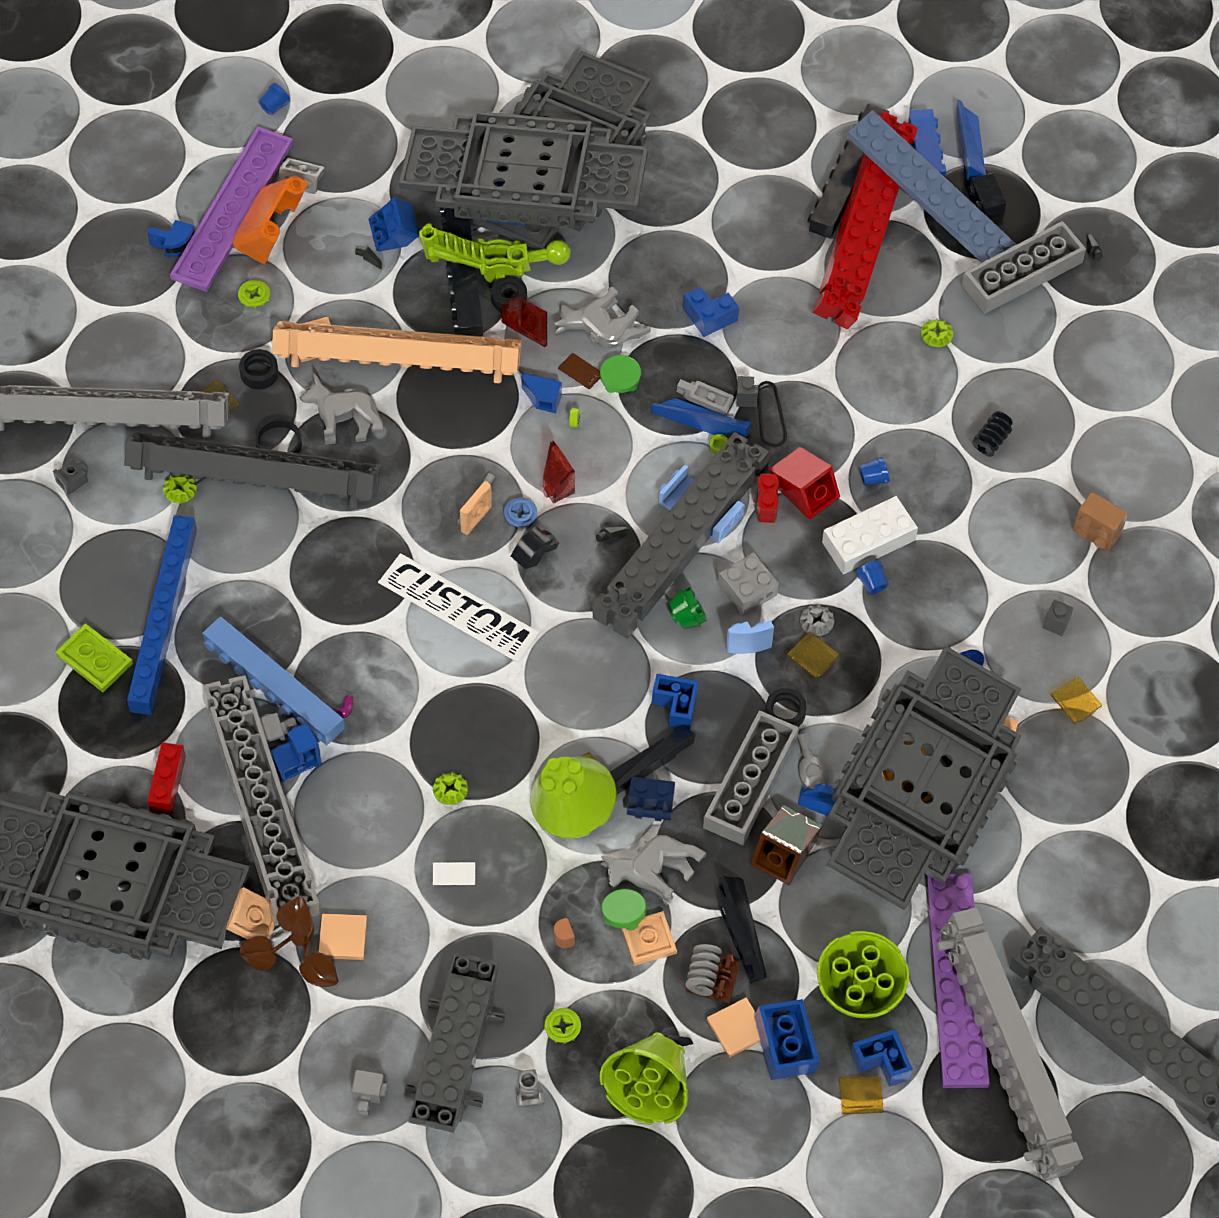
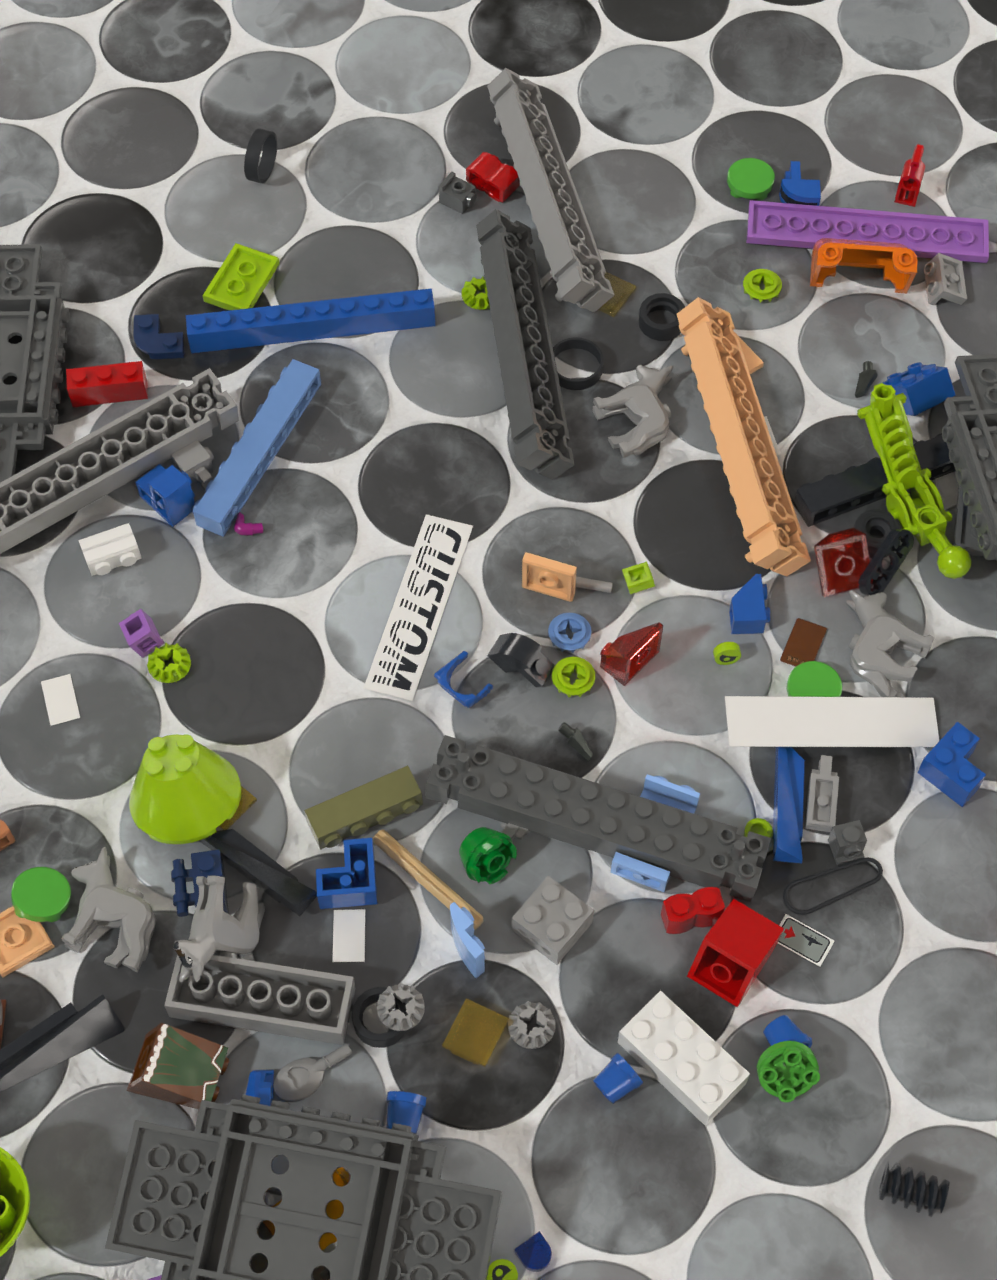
camera: 75 degrees right, 0 degrees up
none -> white brick [78,523,142,576]
none -> medium lavender brick [119,609,165,658]
none -> dark blue plate [133,314,184,359]
none -> light grey animal [173,876,265,983]
none -> olive brick [304,765,423,850]
none -> white sticker [332,909,365,962]
none -> tan axle [373,829,483,930]
none -> light grey gear [376,982,425,1031]
none -> blue piece [386,1091,427,1135]
none -> blue helmet [434,651,493,709]
none -> red brick [466,152,520,203]
none -> lime gear [552,657,595,697]
none -> lime tile [622,562,655,594]
none -> white sticker [725,696,939,747]
none -> bright green tile [727,158,775,200]
none -> bright green tile [757,1041,820,1102]
none -> light grey sticker [778,914,834,967]
none -> black beam [858,529,914,595]
none -> red piece [894,144,925,207]

